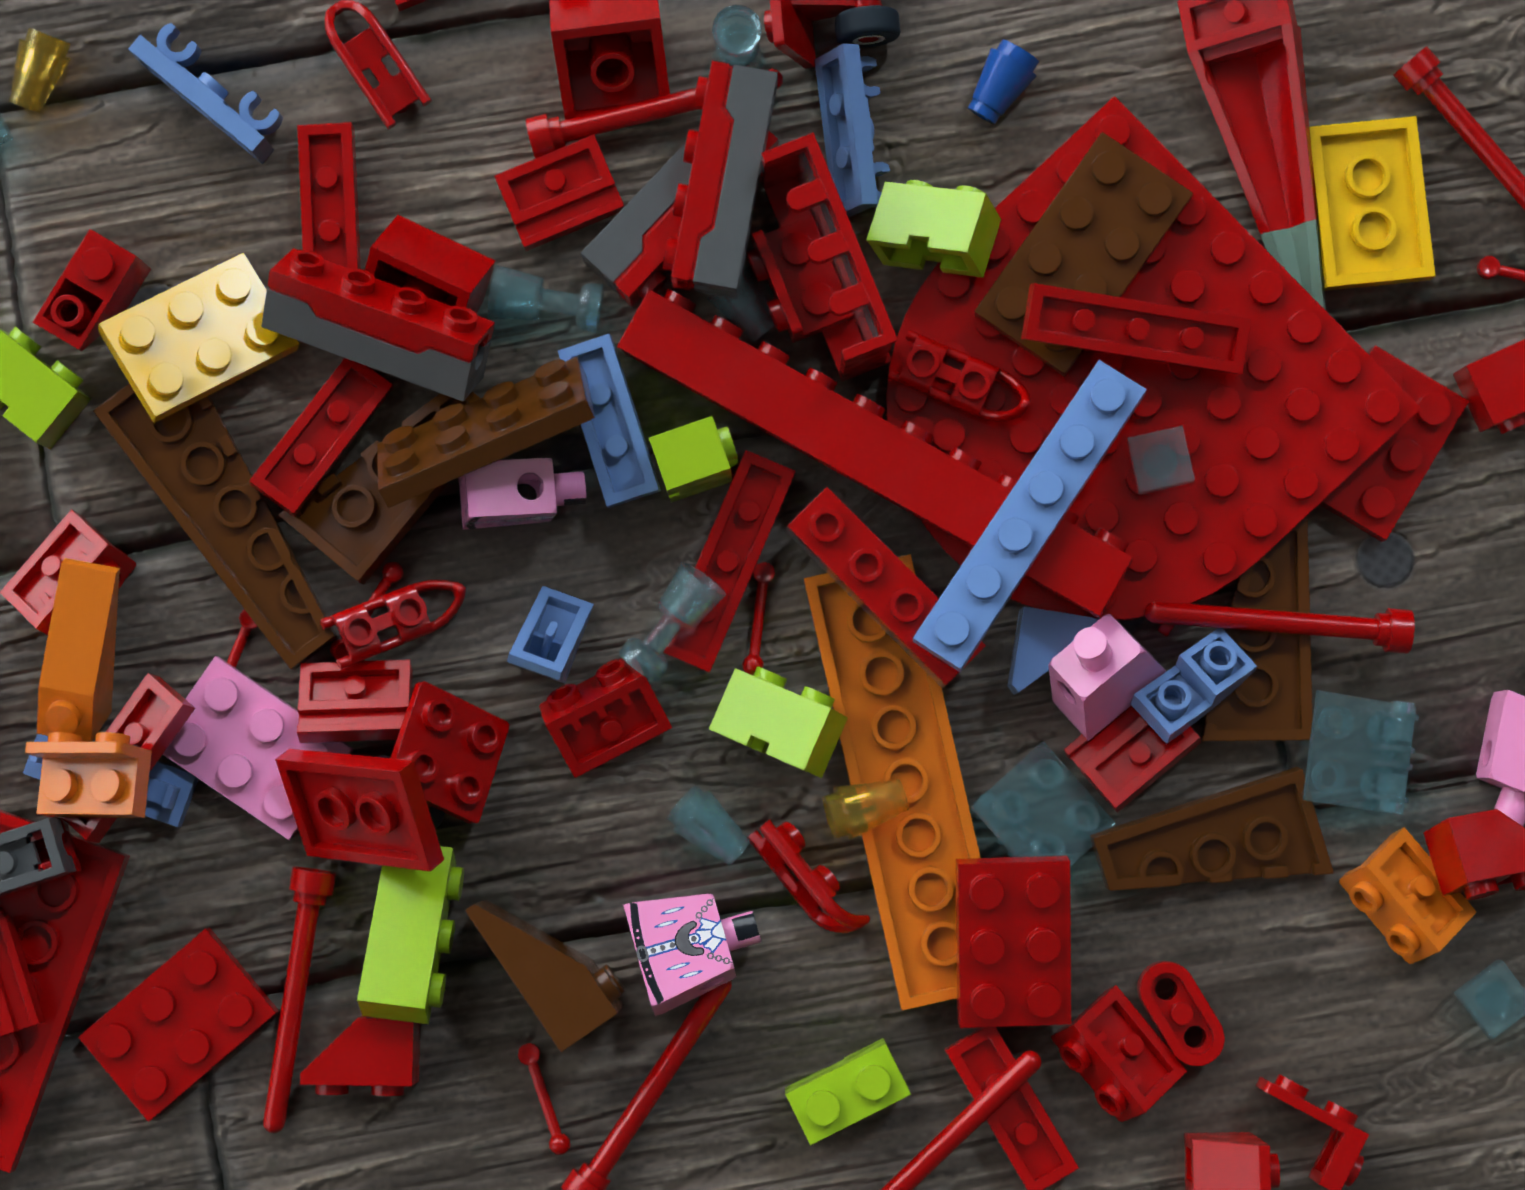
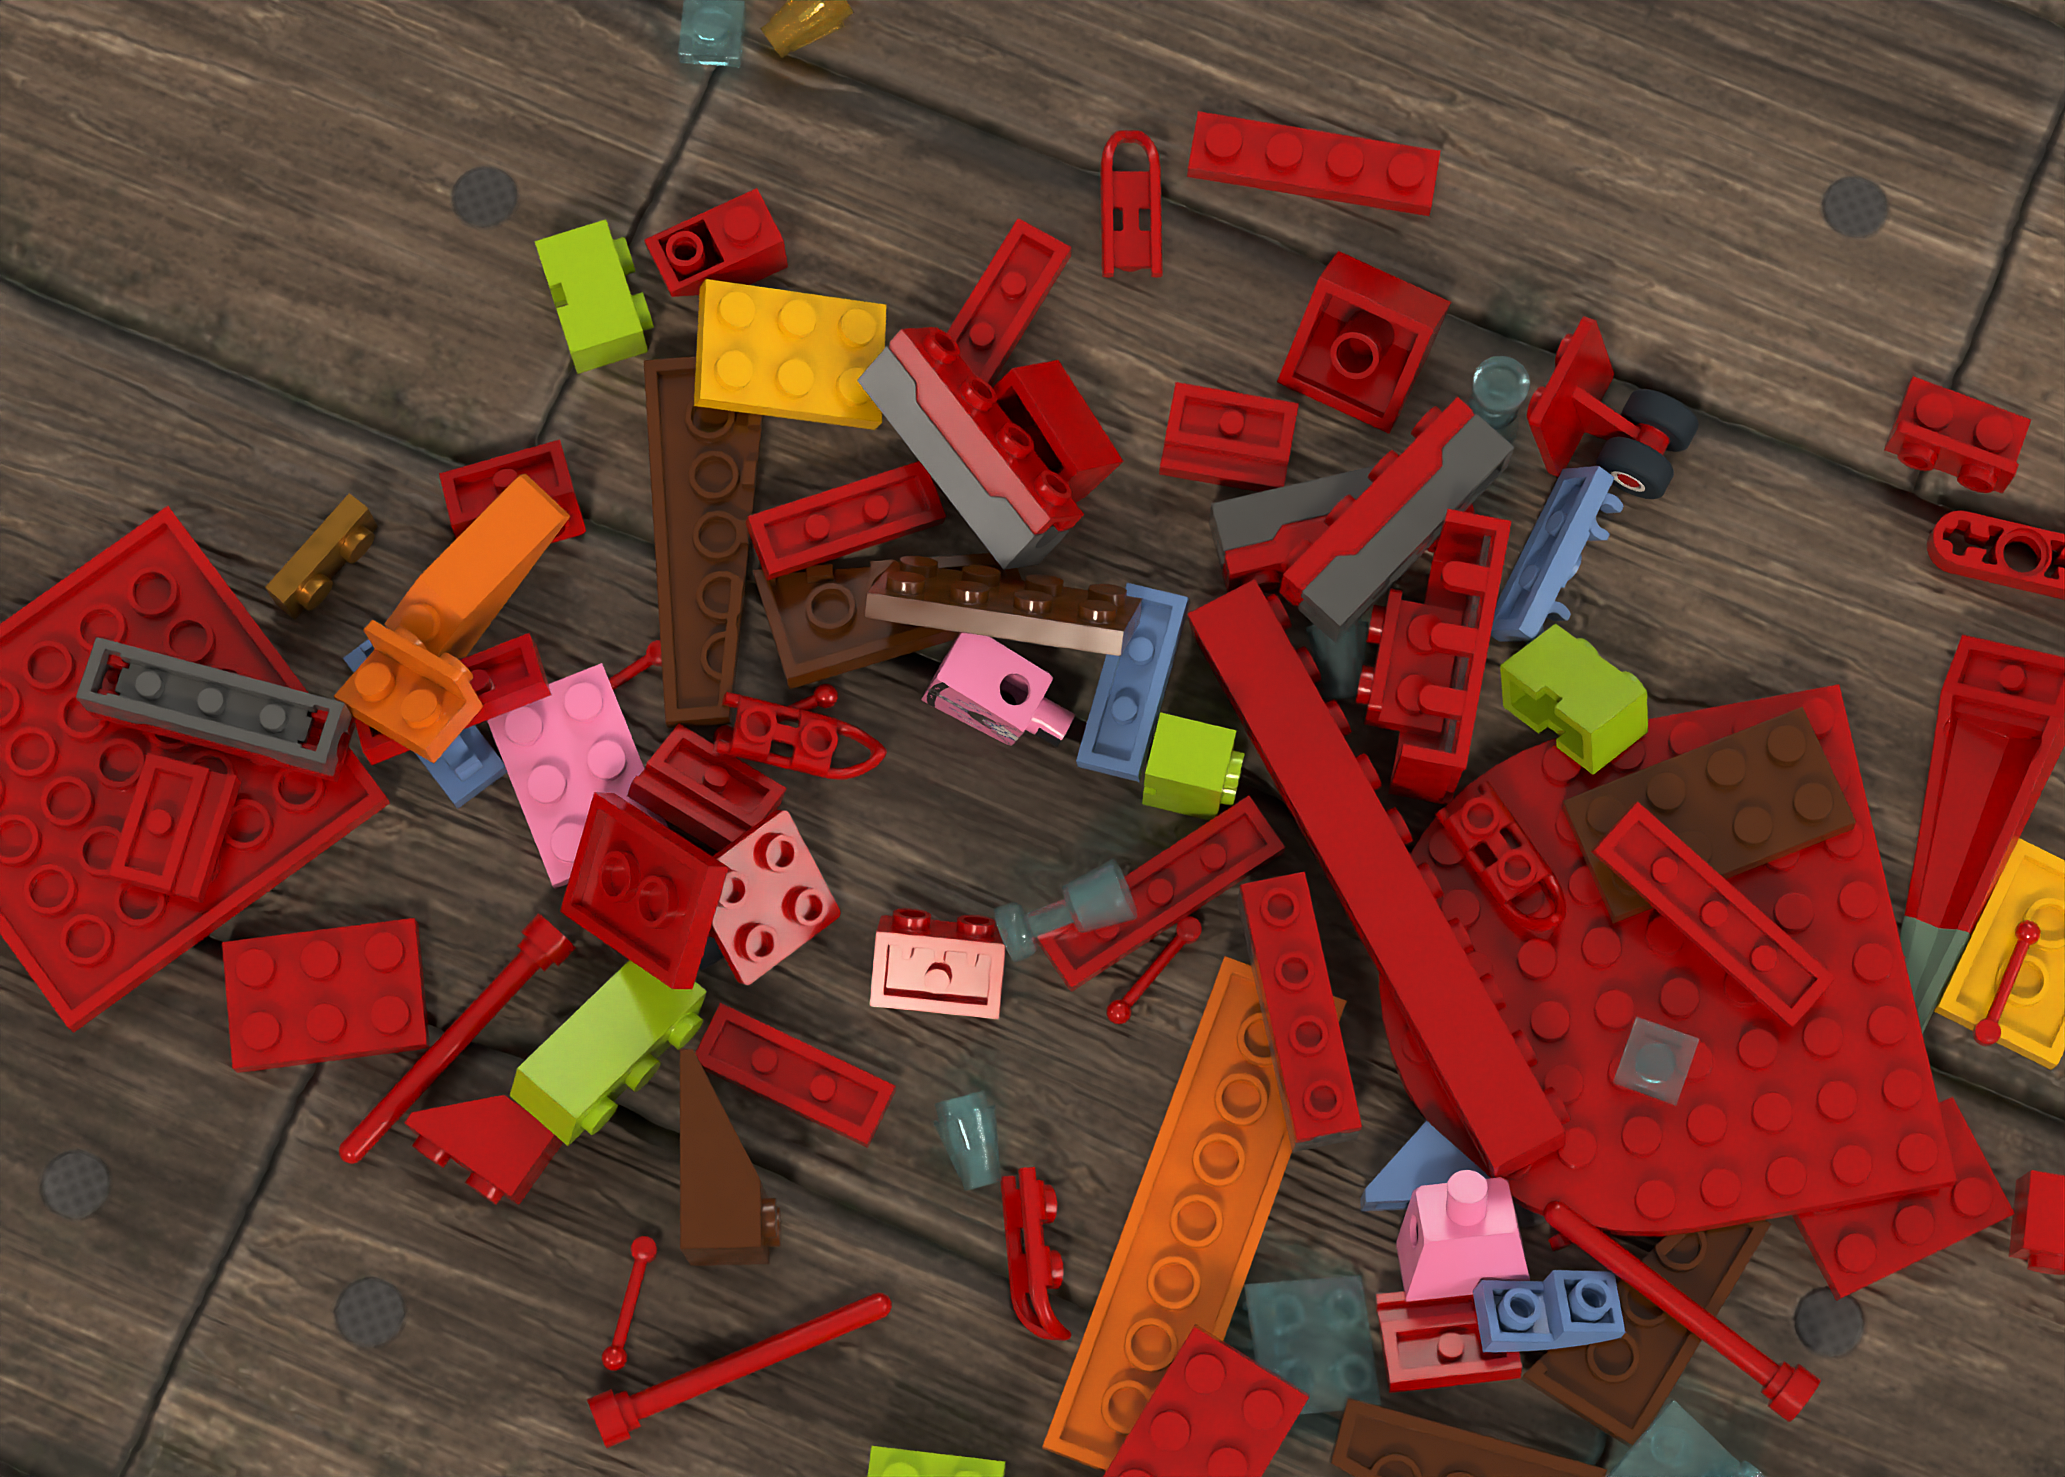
camera: 30 degrees right, 10 degrees down
medium blue plate [128,23,283,164] -> none
clear light blue piece [488,265,604,333] -> none
medium blue slope [507,586,594,684] -> none
red piece [525,69,783,158] -> none
bright pink torso [623,894,761,1016] -> none
lime brick [709,666,848,779] -> none
clear yellow cone [822,779,909,840] -> none
medium blue plate [913,360,1147,673] -> none
blue cone [967,39,1039,125] -> none
none -> red plate [695,1003,896,1148]
none -> red hinge [1973,920,2041,1046]

